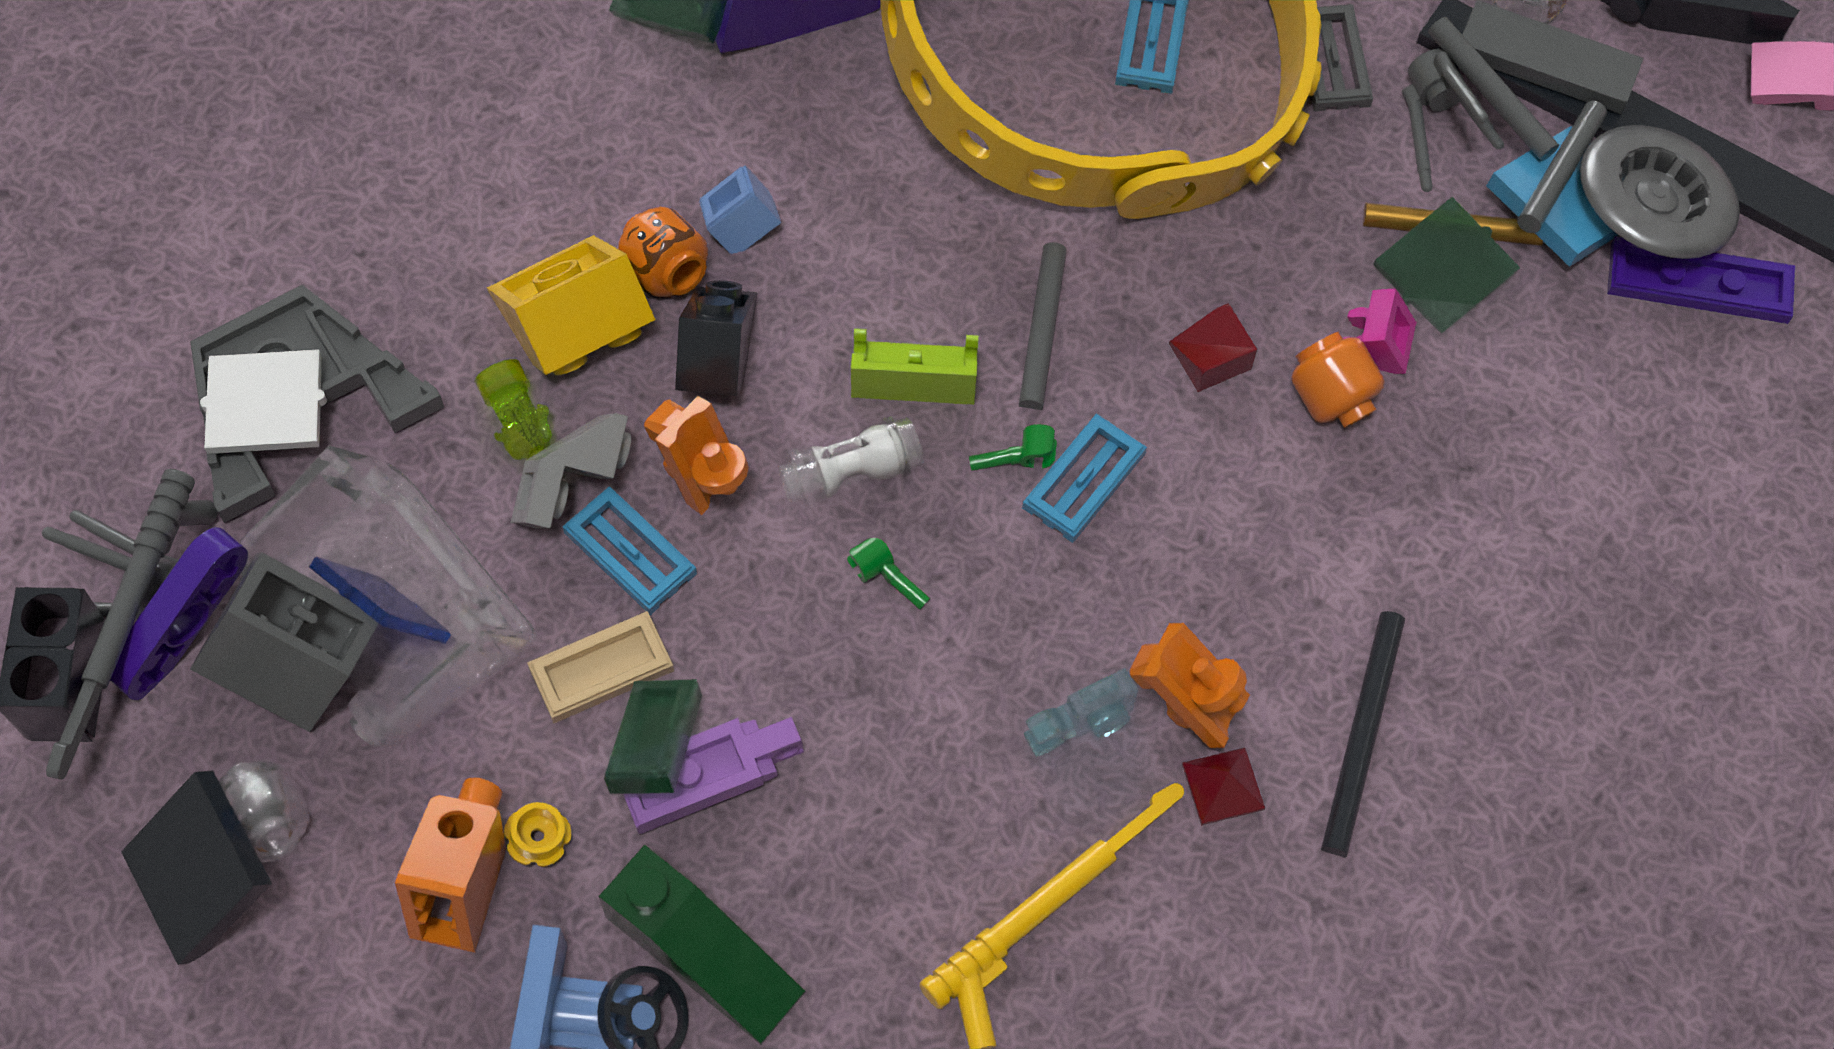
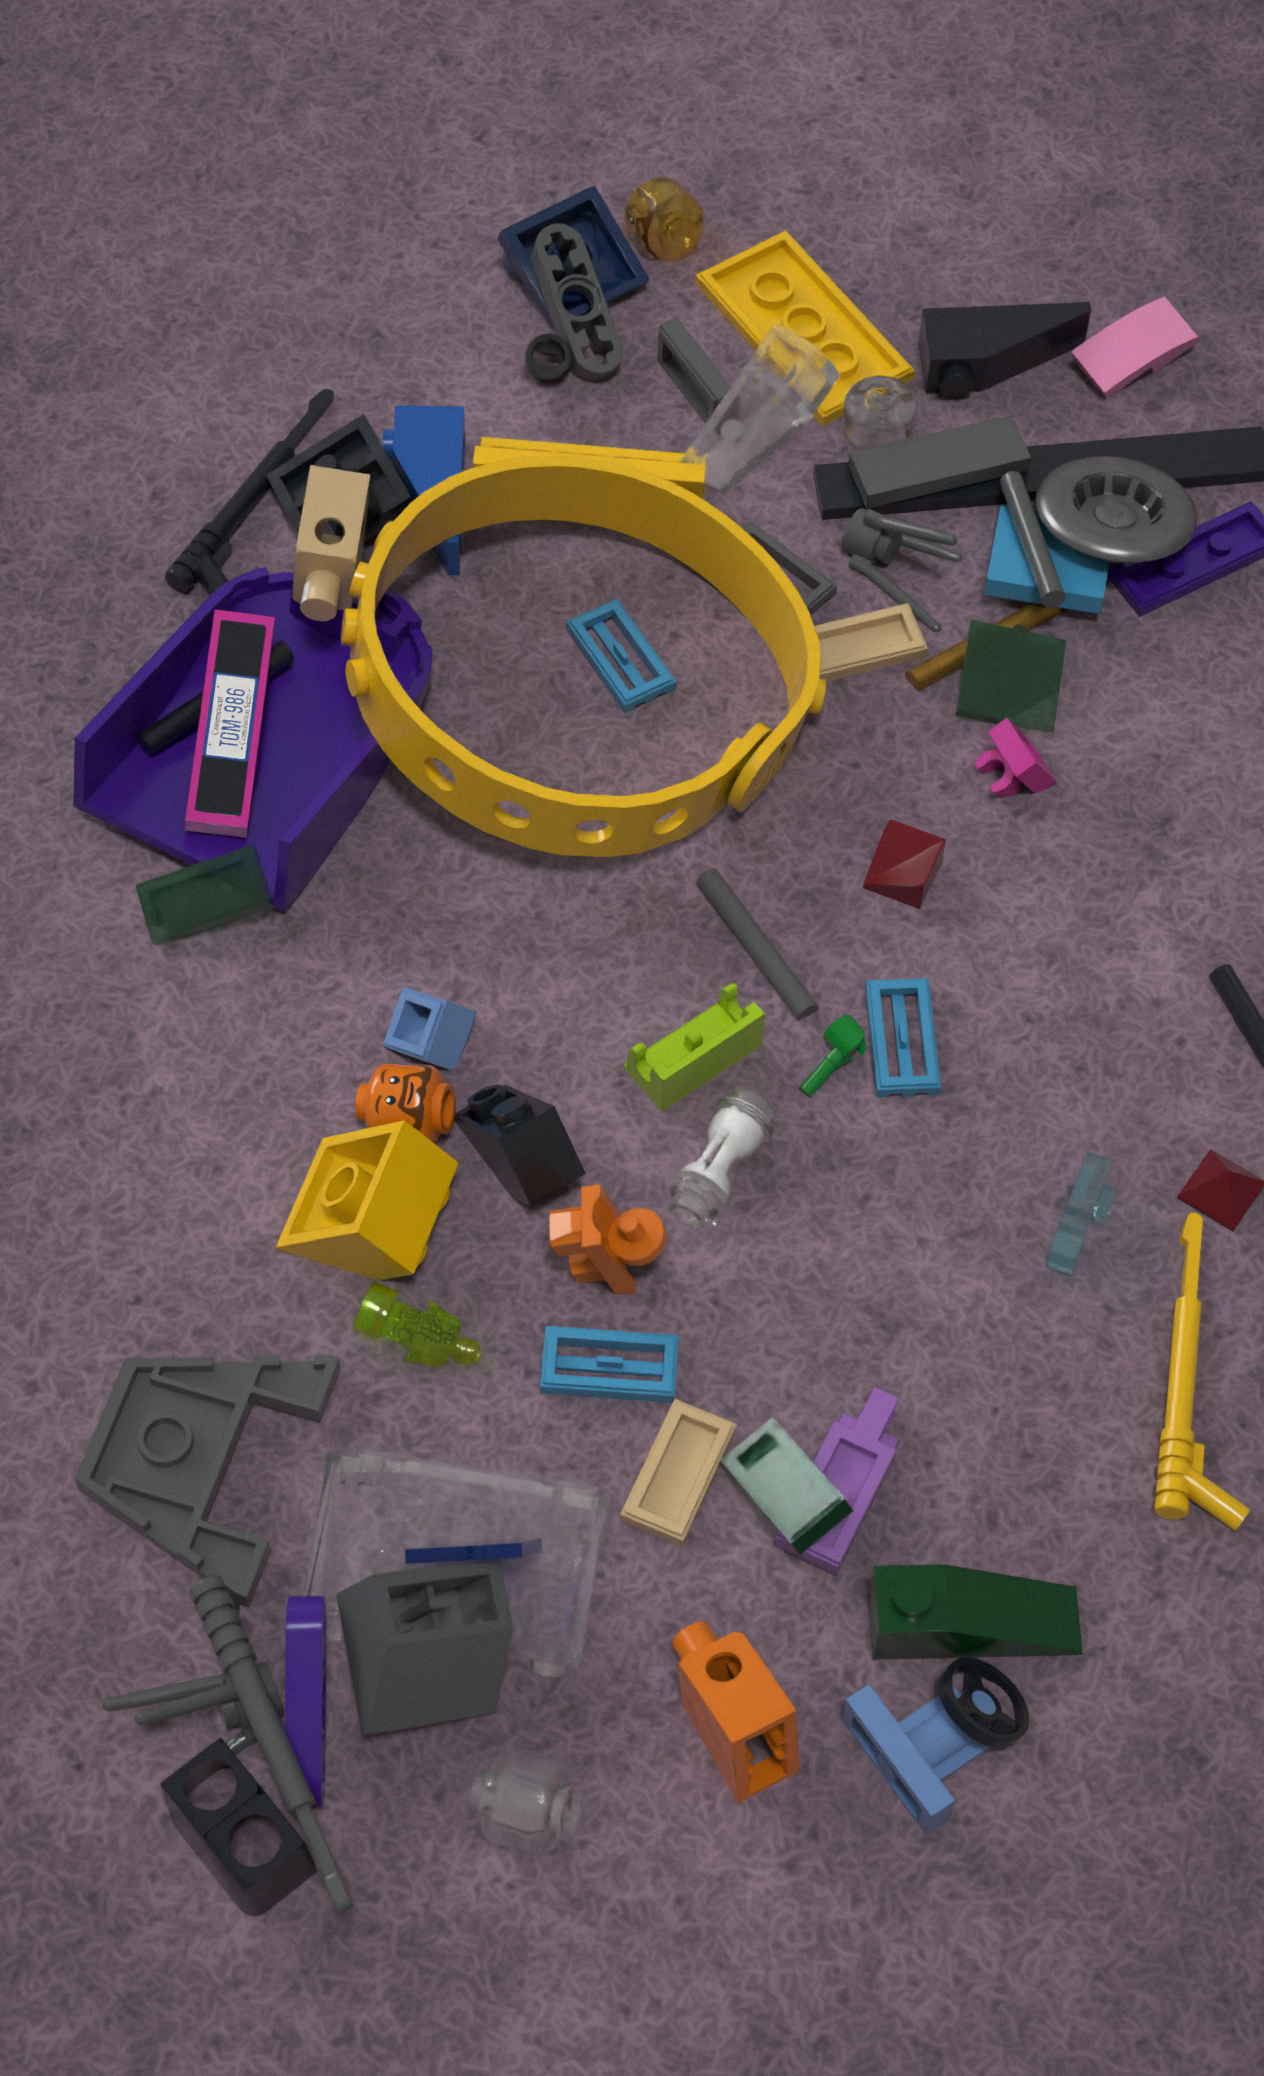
camera: 40 degrees left, 5 degrees down
black tile [121,770,272,965] -> none
white piece [200,350,327,454] -> none
yellow plate [504,802,571,867] -> none
light grey slope [510,413,631,529] -> none
green hand [847,538,931,610] -> none
orange hips [1130,623,1250,748] -> none
orange head [1291,332,1385,428] -> none
dark grey bar [1428,17,1559,161] -> none
none -> tan tile [814,603,928,682]

